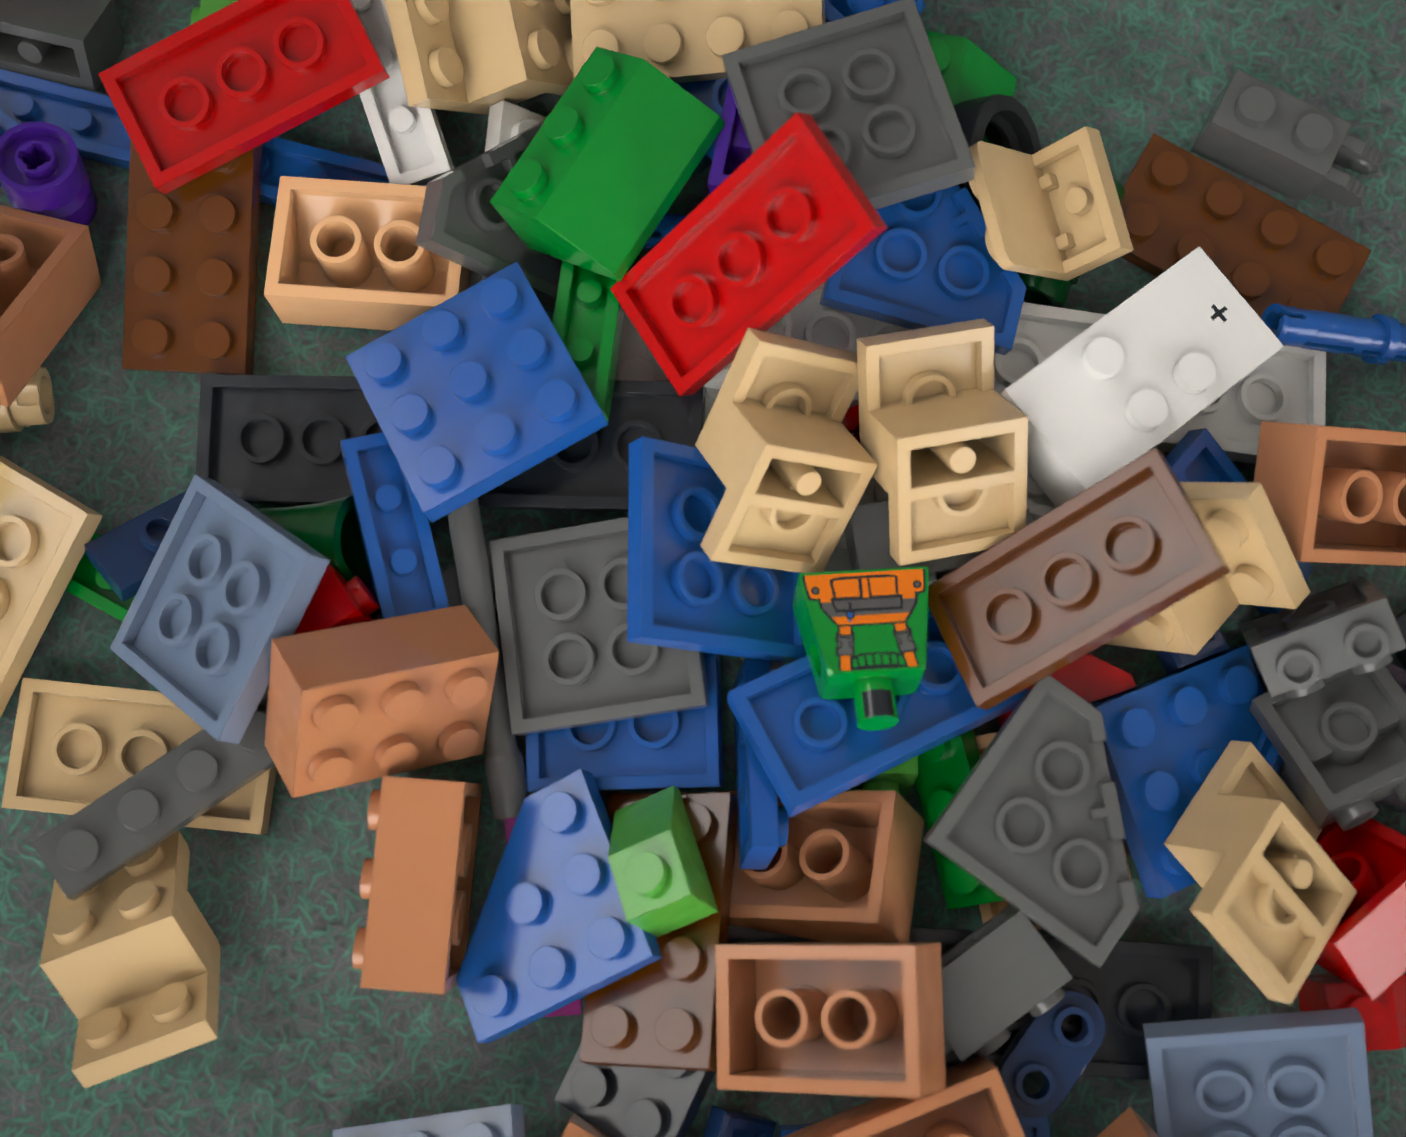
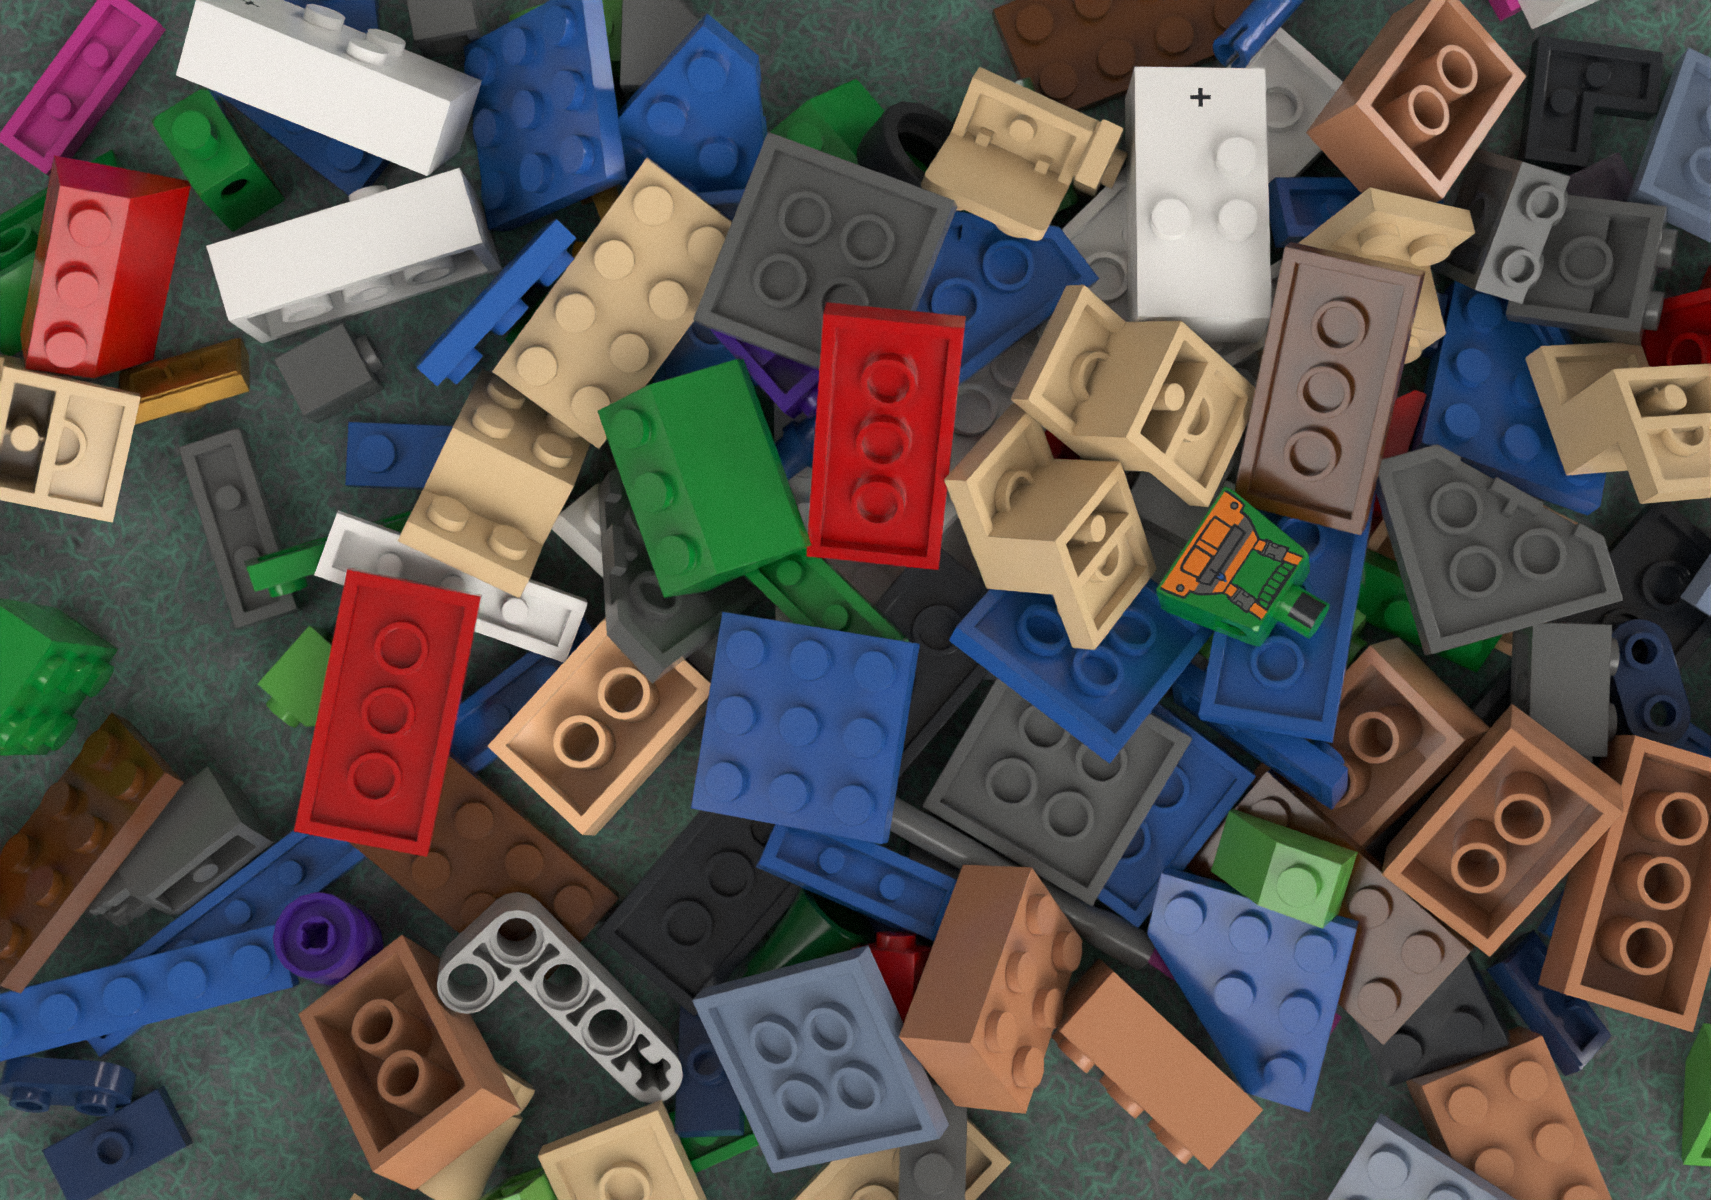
camera: 55 degrees left, 5 degrees up
none -> light grey beam [437,892,683,1103]
none -> tan plate [1072,119,1128,200]

